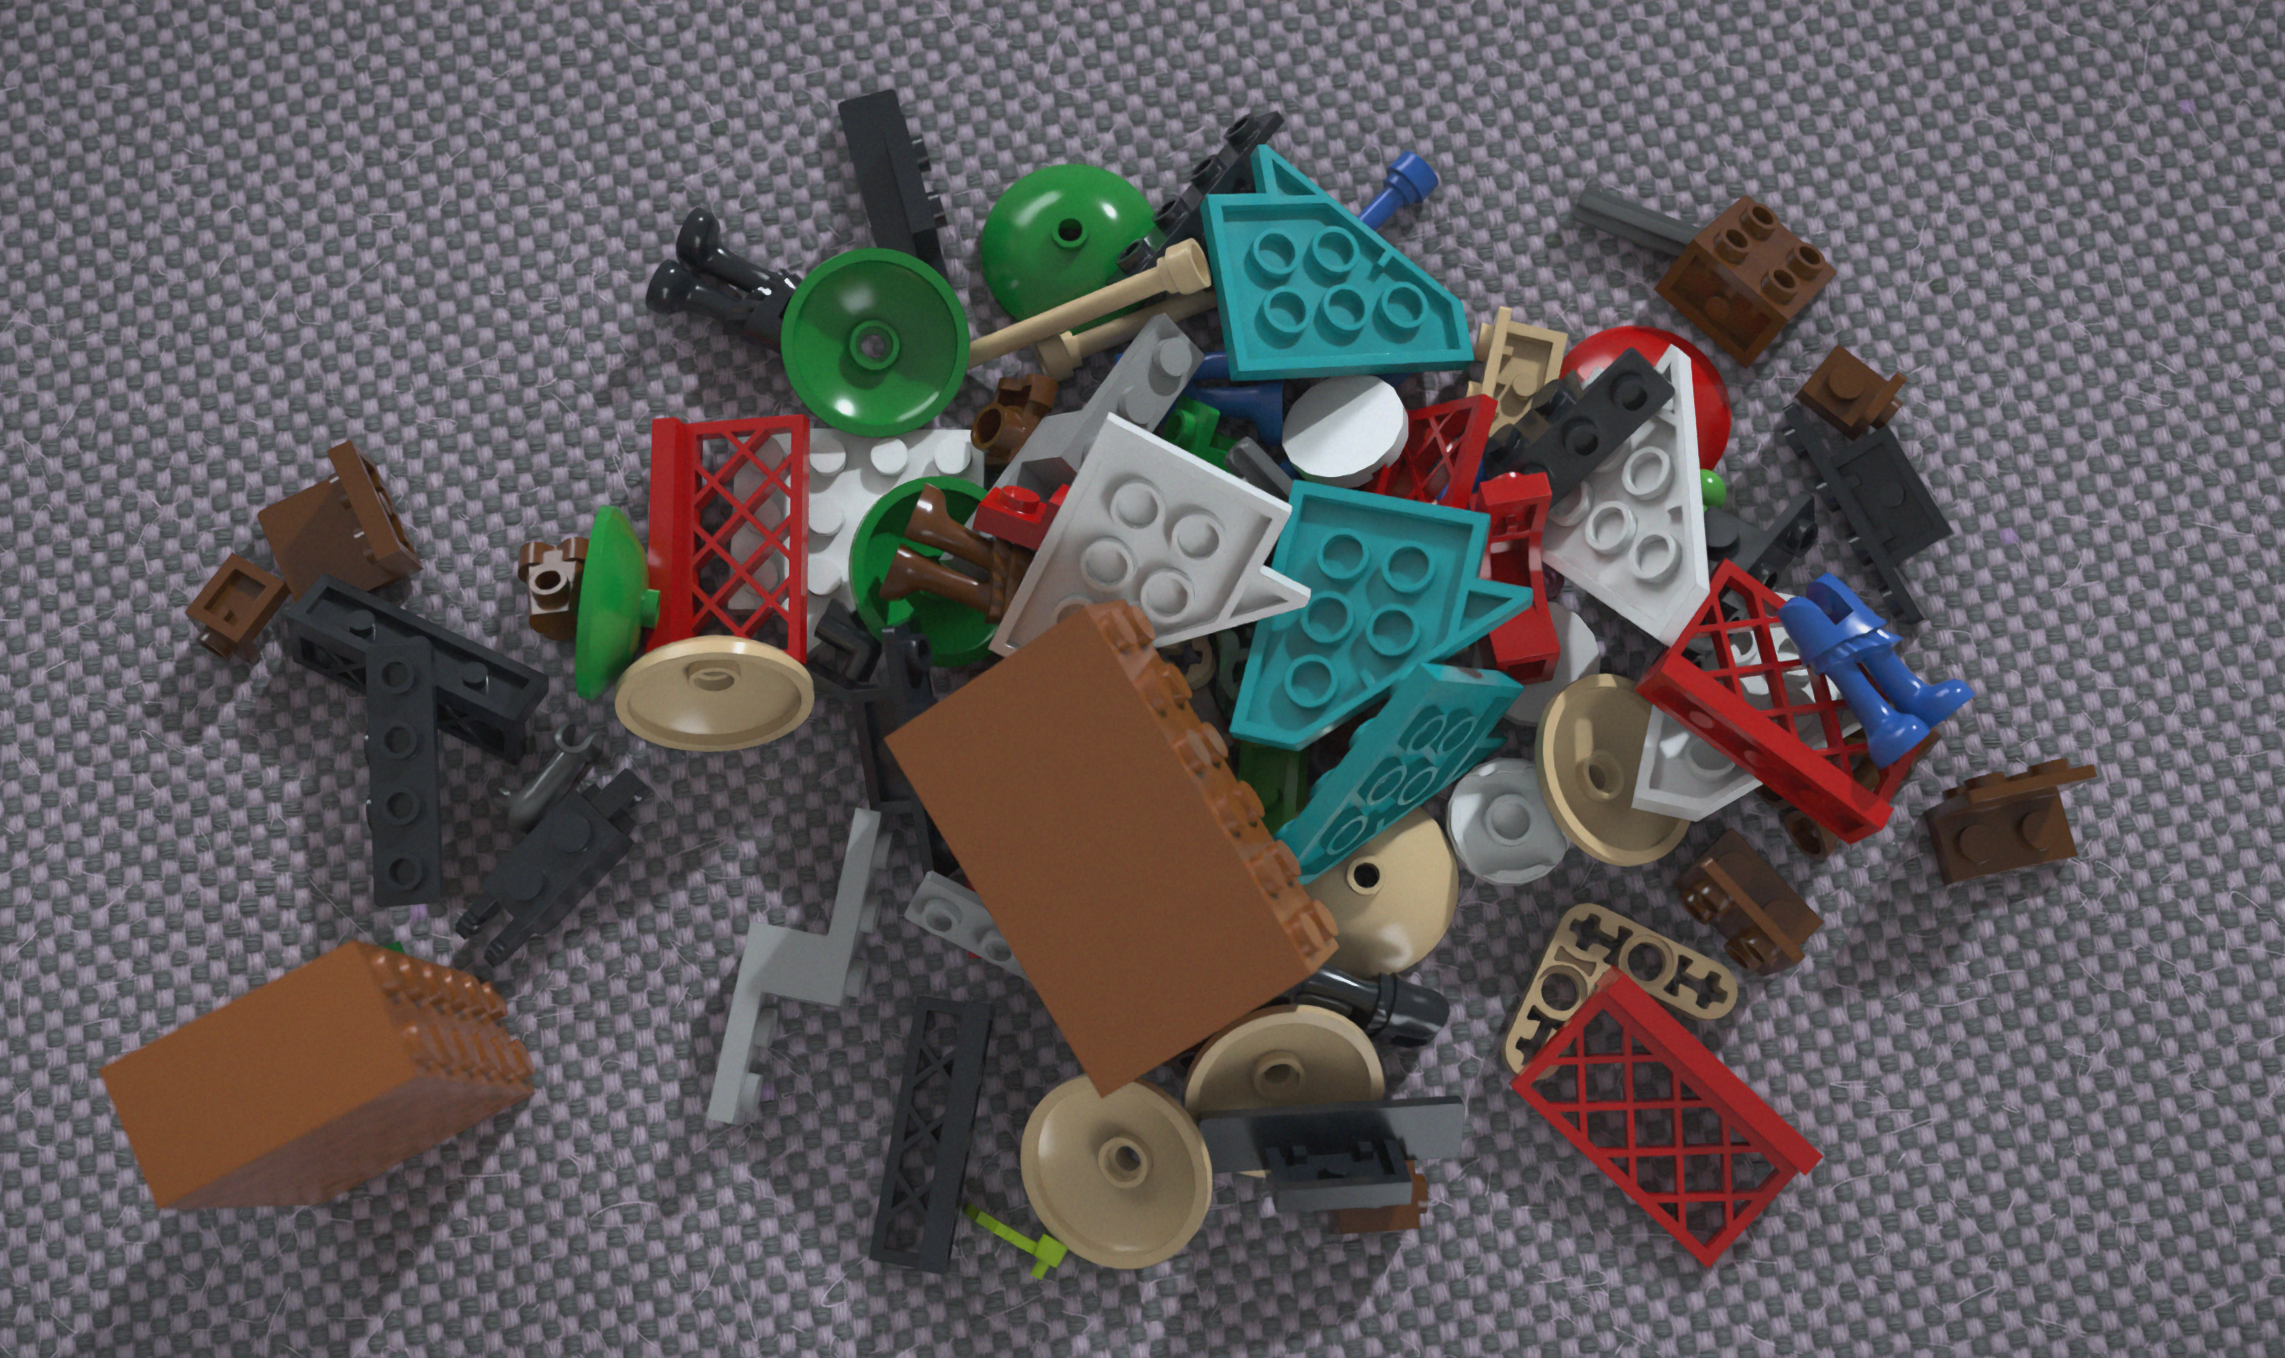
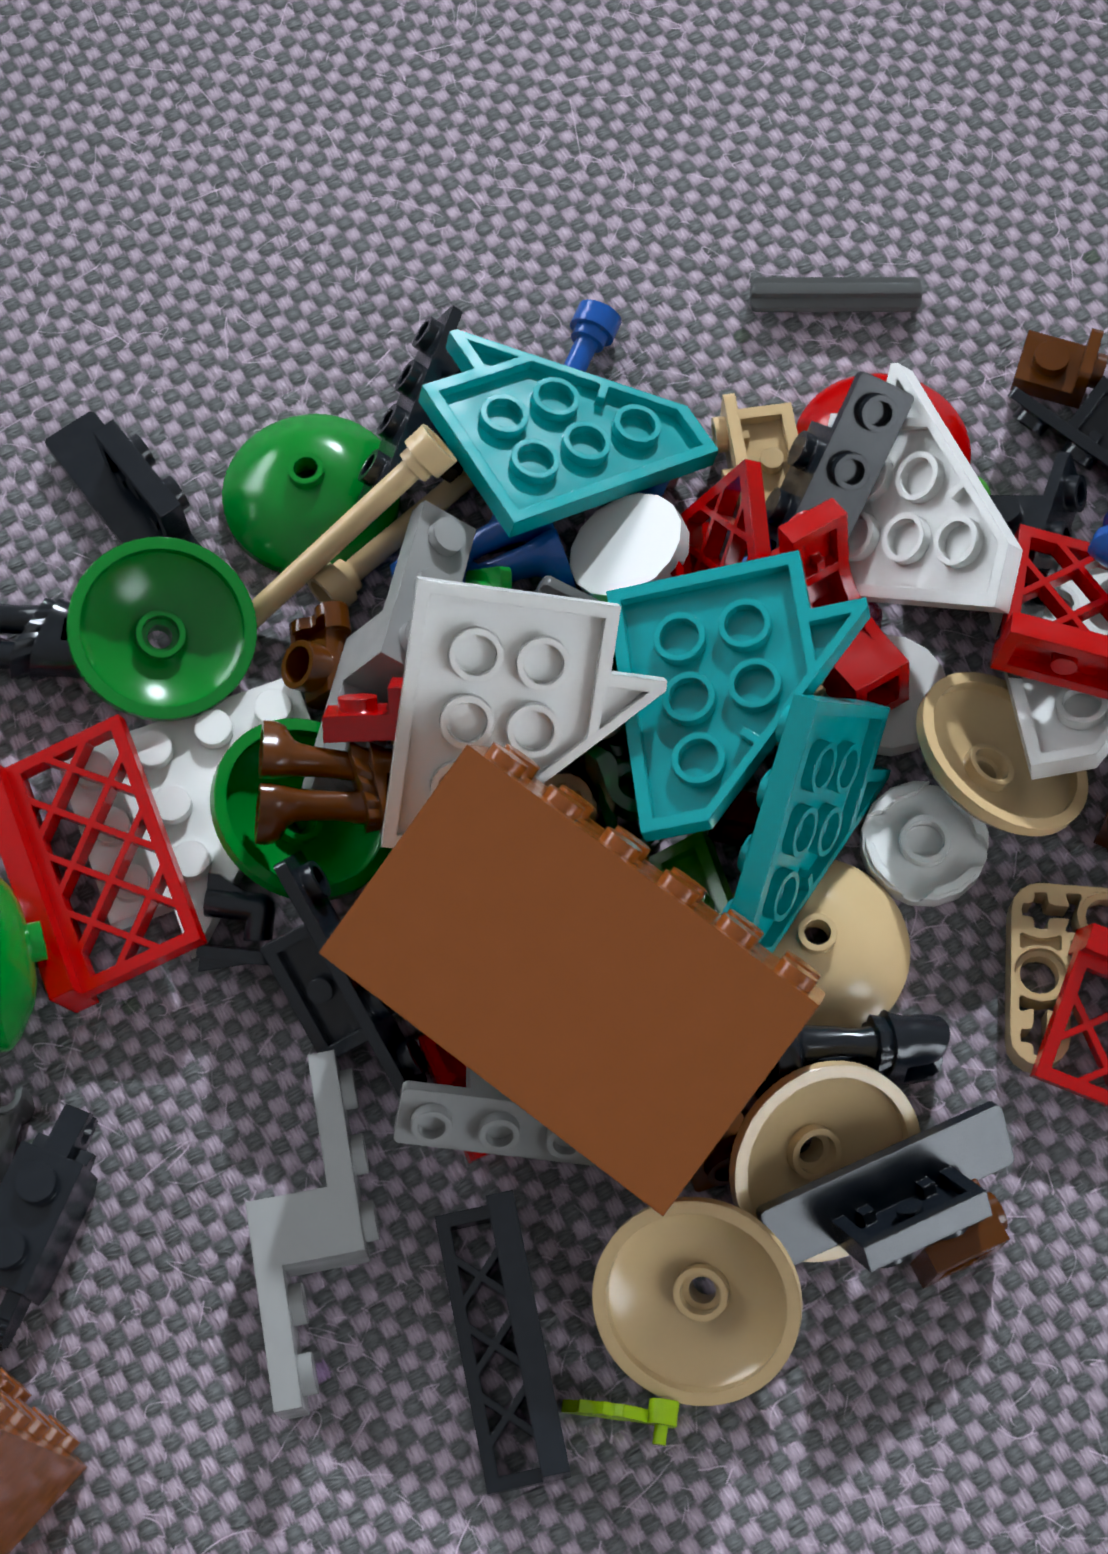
camera: 20 degrees left, 10 degrees down
tan dish [614,635,814,752] -> none
reddish brown bracket [1654,195,1837,369] -> none

